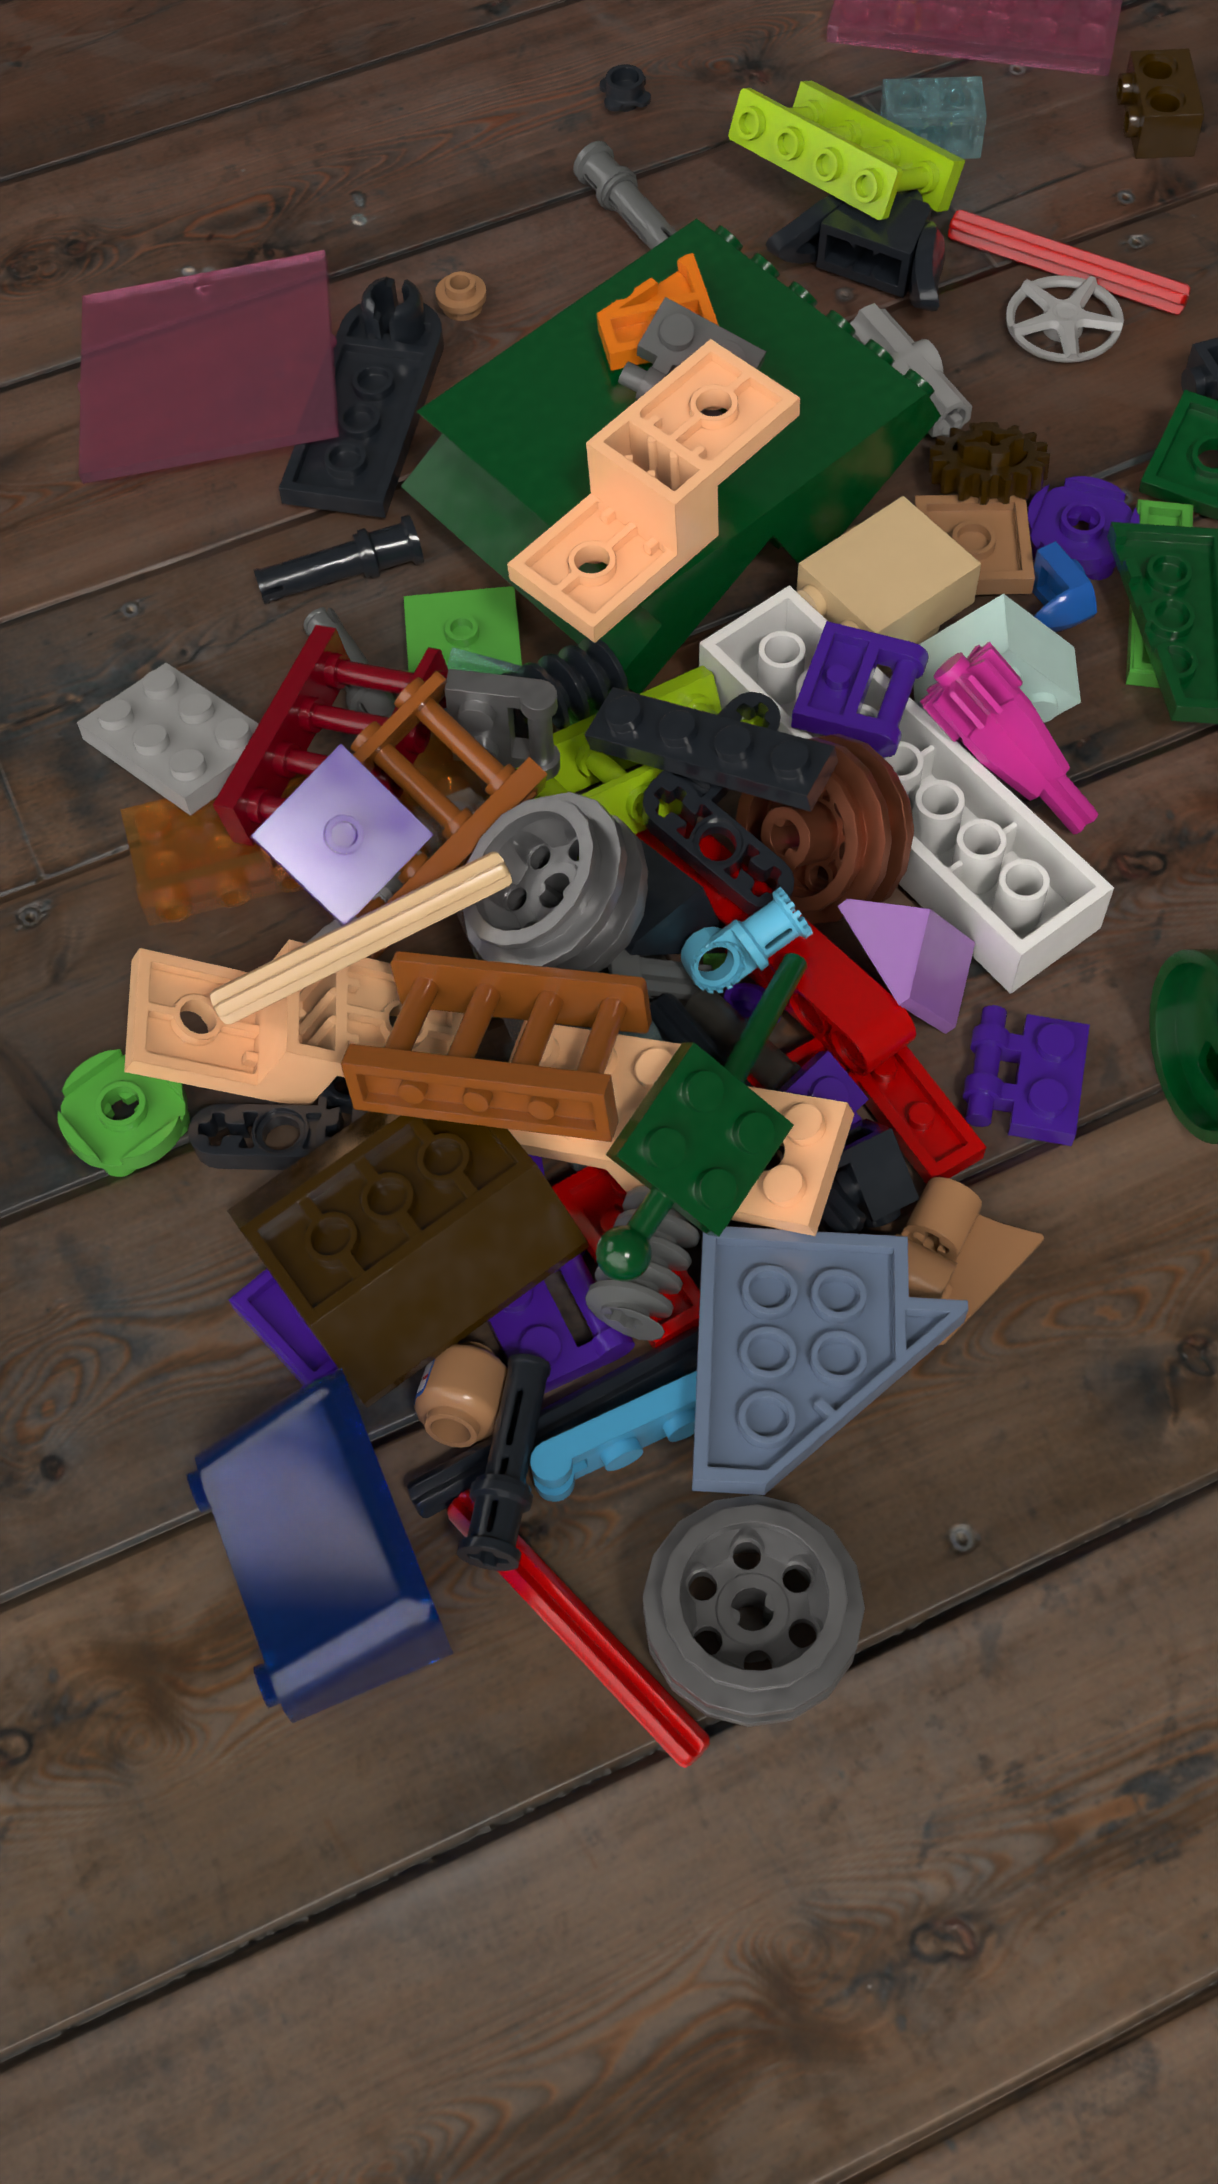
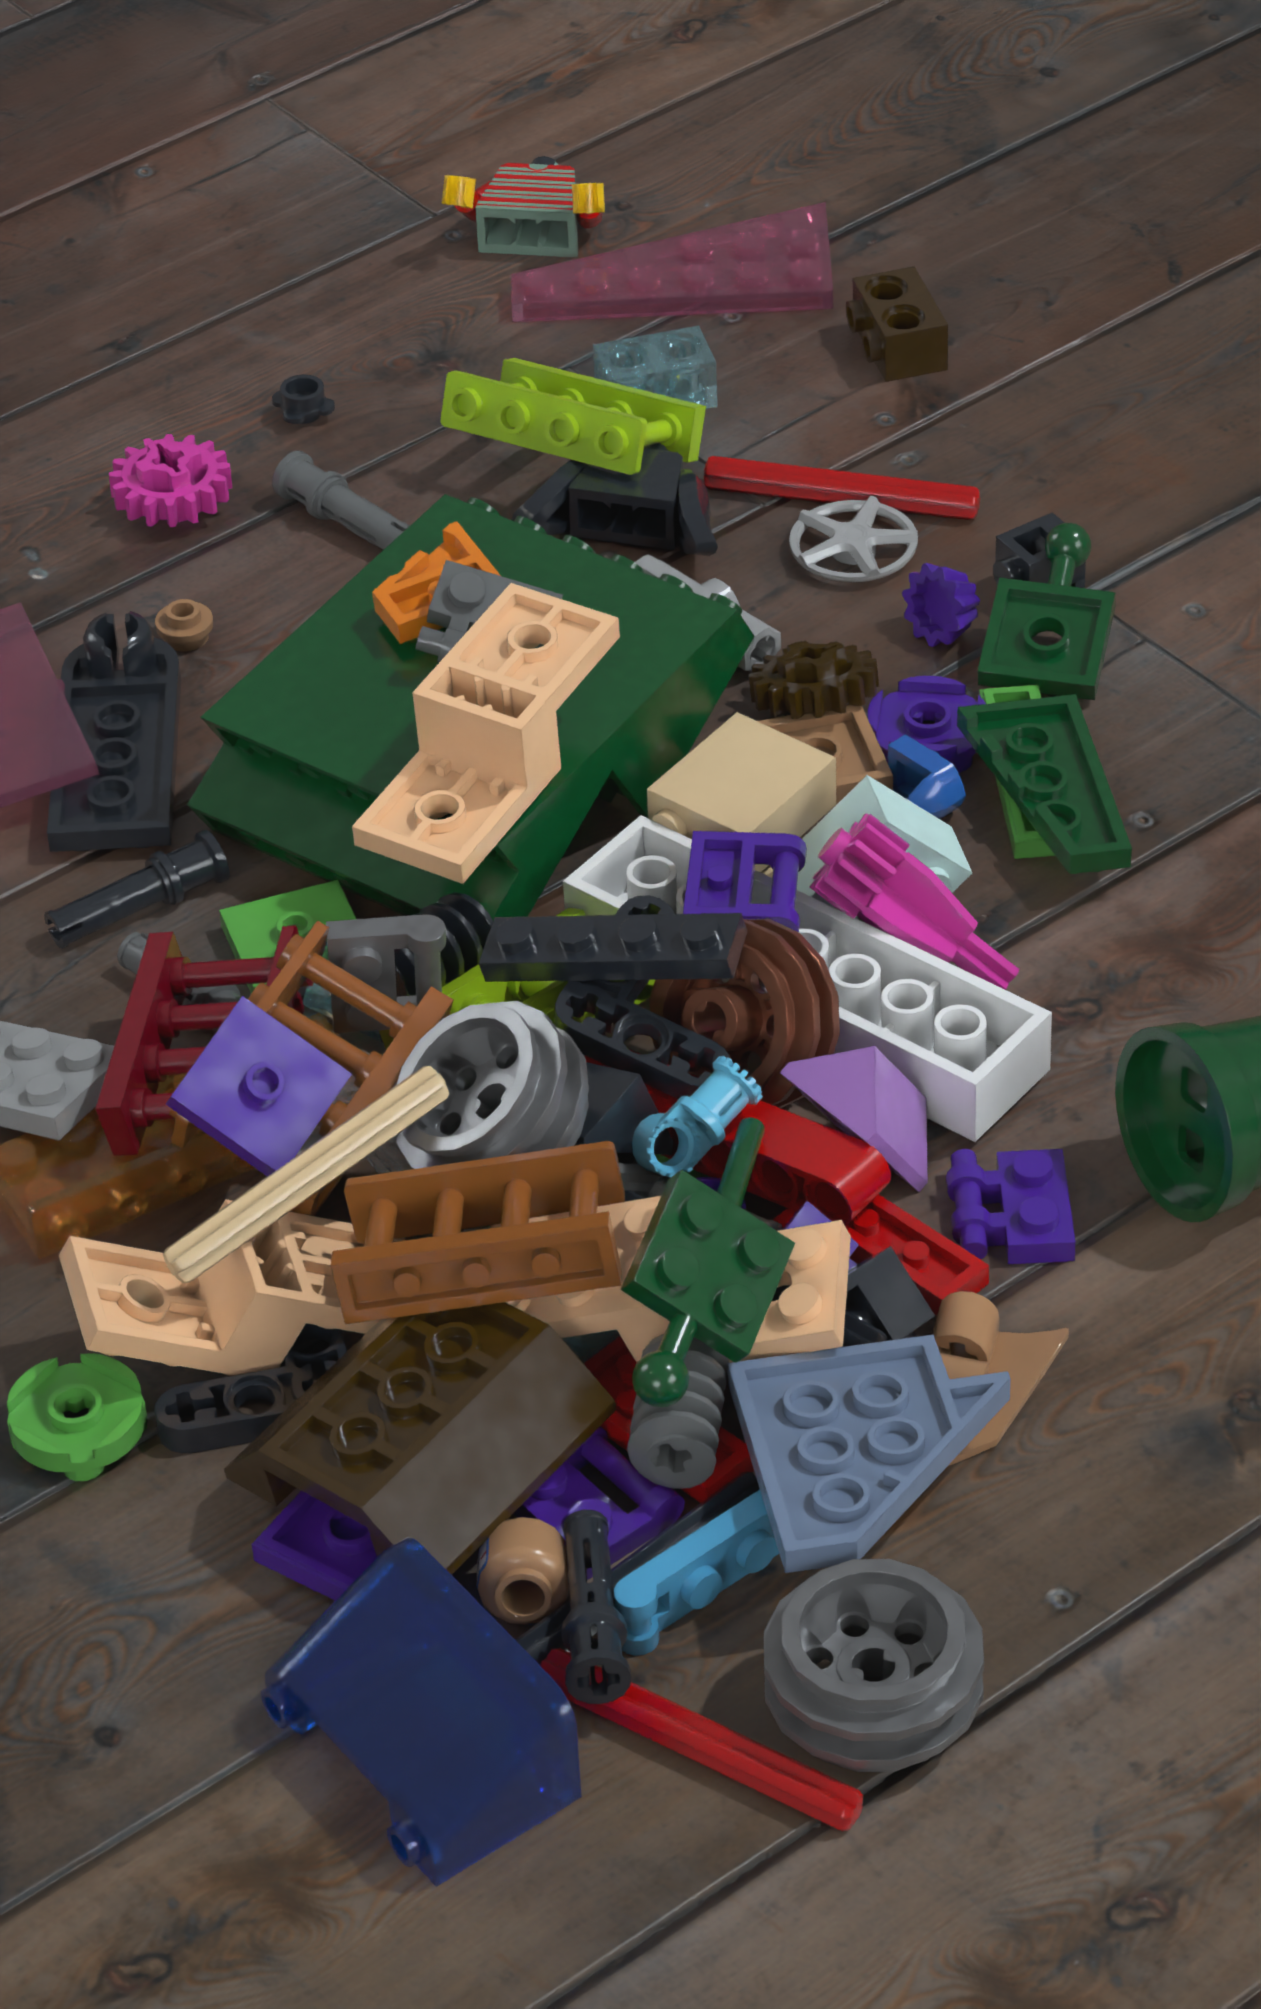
camera: 15 degrees left, 20 degrees down
none -> dark pink gear [109,434,233,527]
none -> dark purple piece [902,563,980,647]

